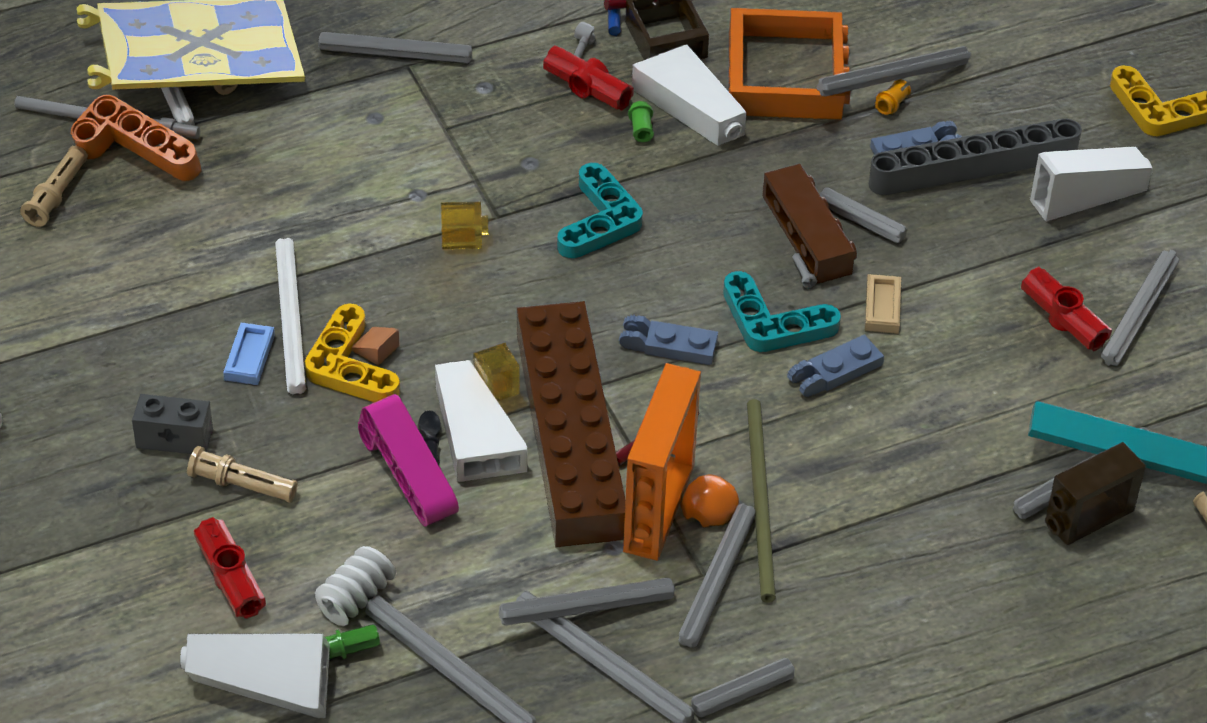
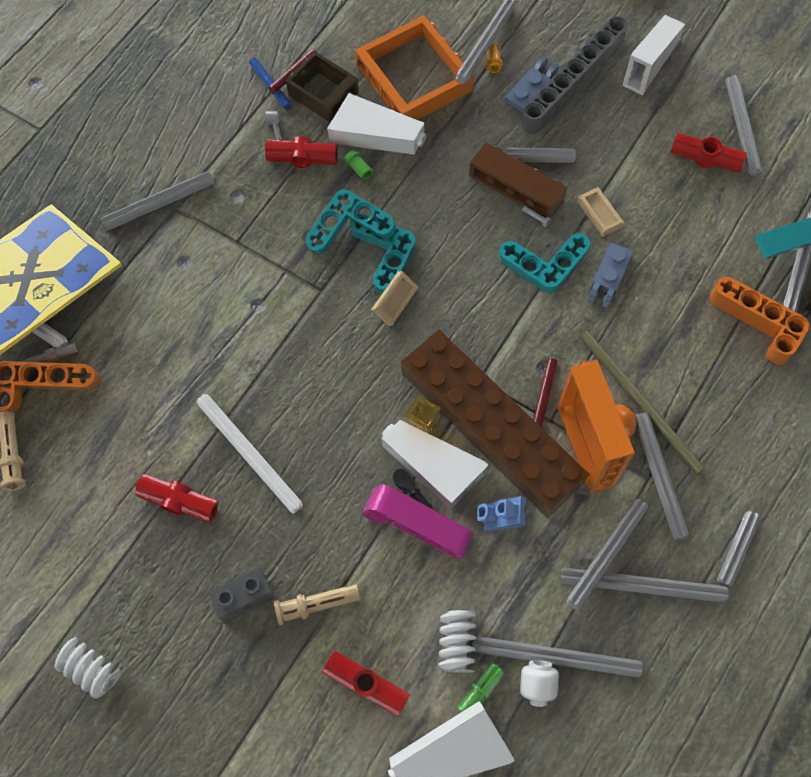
camera: 30 degrees left, 20 degrees up
light blue tile [223,322,275,385] -> none
yellow beam [305,304,400,402] -> none
nougat slope [351,327,400,366] -> none
clear yellow brick [441,202,488,249] -> none
sand blue hinge [619,315,718,365] -> none
none -> red piece [135,474,219,524]
none -> teal beam [306,190,396,254]
none -> tan tile [371,271,419,326]
none -> medium blue hips [477,496,526,532]
none -> white head [520,660,559,707]
none -> orange beam [710,277,809,365]

